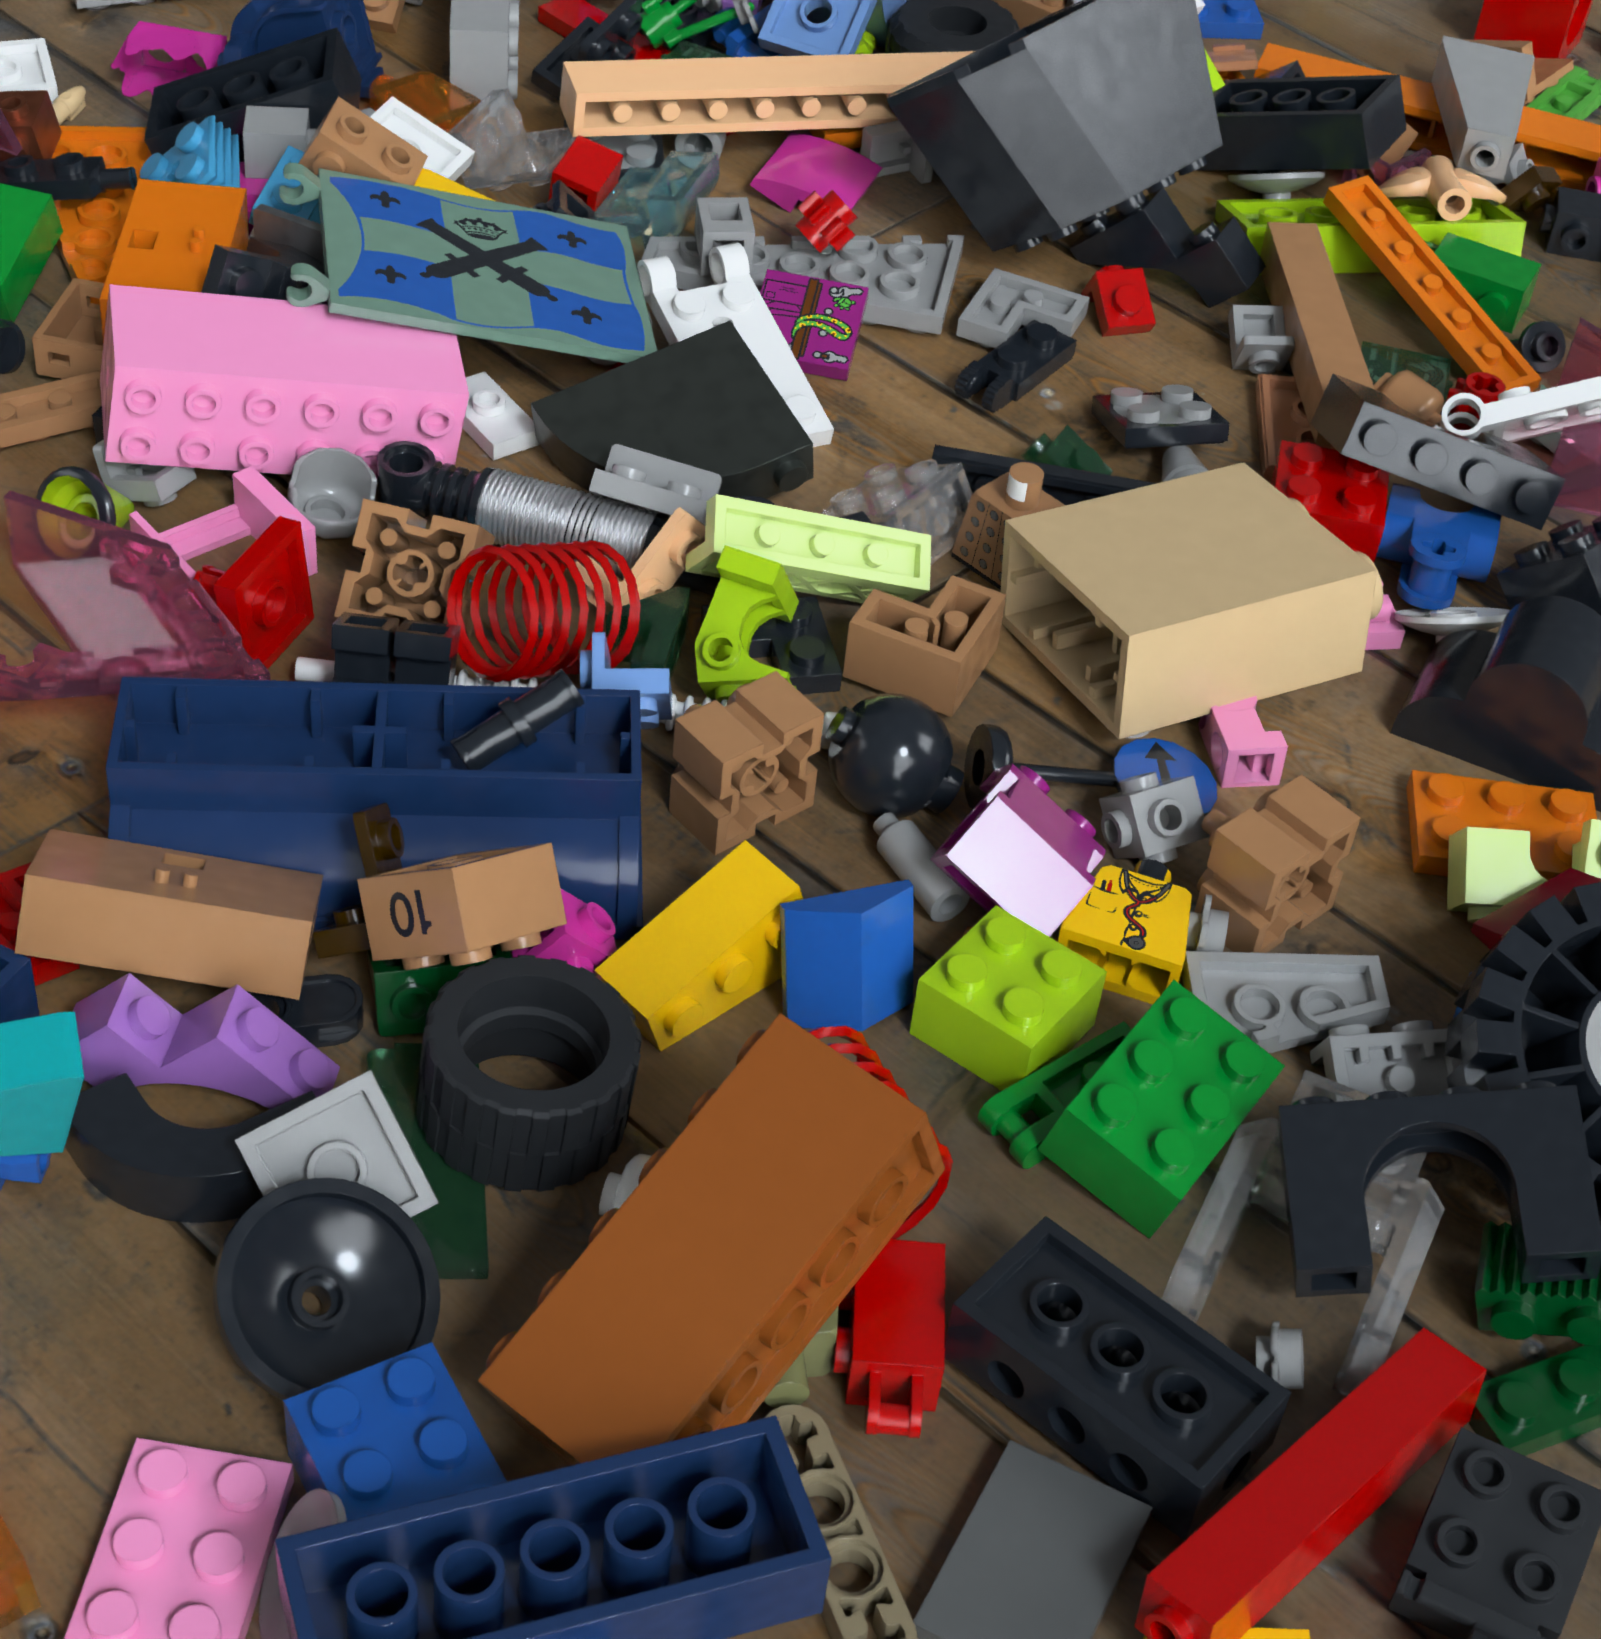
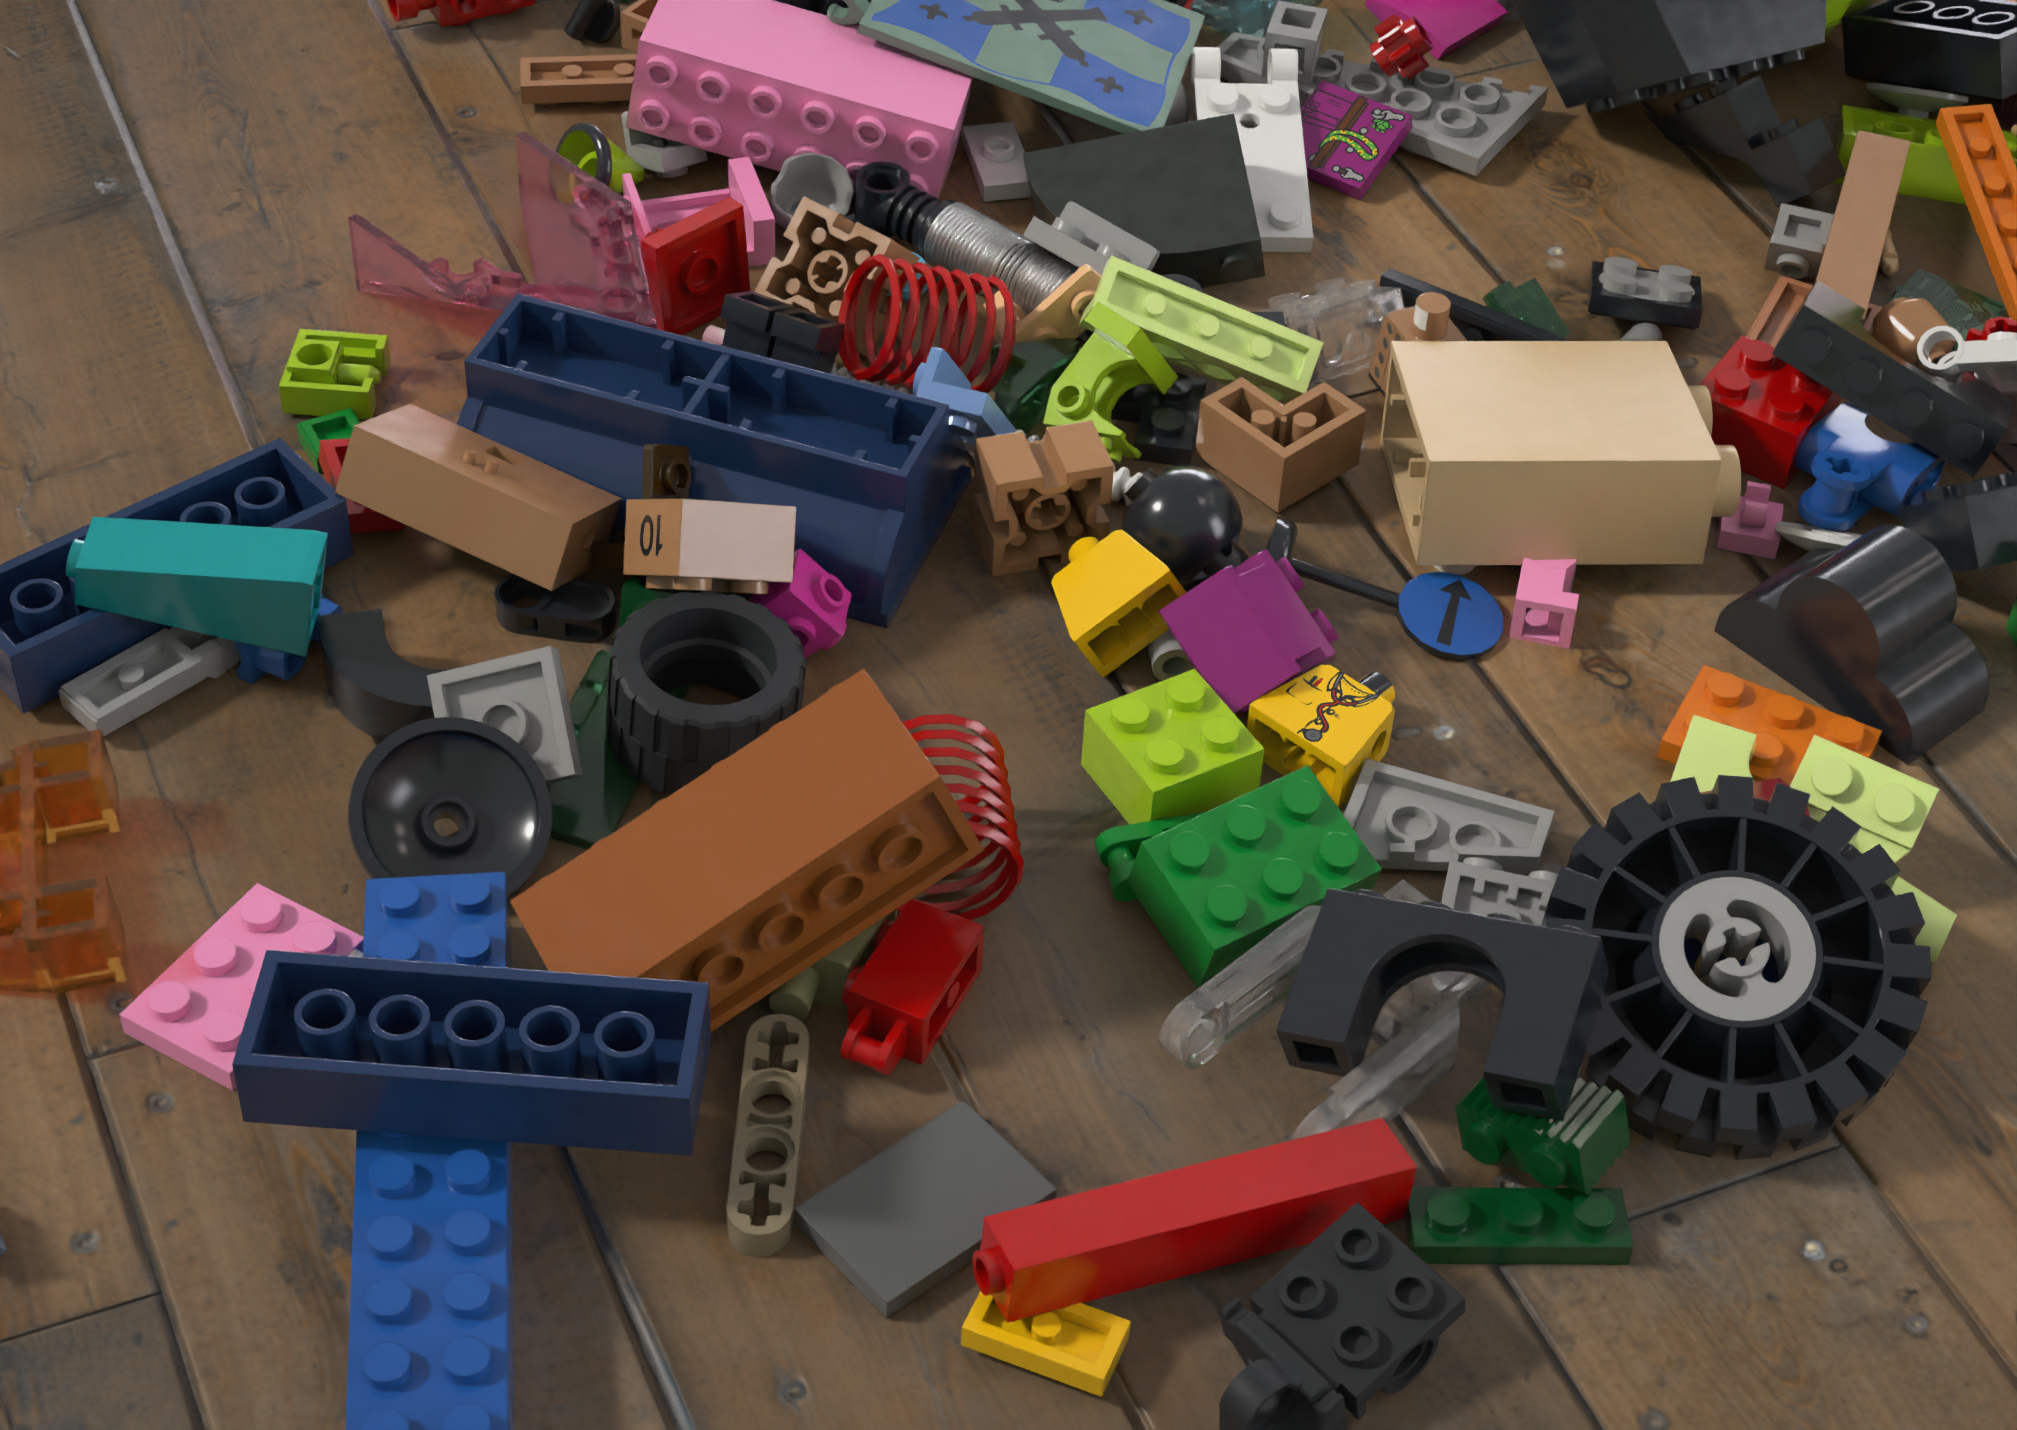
camera: 25 degrees right, 0 degrees up
medium lavender arch [73,973,340,1109] -> none
black pin [450,669,584,770] -> none
yellow wedge [594,840,803,1052] -> none
blue slope [780,879,913,1031] -> none
black brick [945,1216,1291,1541] -> none
black hinge [954,320,1077,413] -> none
light grey plate [956,268,1090,348] -> none
red bracket [1081,265,1156,337] -> none
light grey brick [1099,772,1210,863] -> none
light grey plate [1186,894,1229,952] -> none
medium nougat brick [1194,774,1361,953] -> none
light grey plate [1256,1321,1304,1389] -> none
none -> yellow torso [1051,530,1187,678]

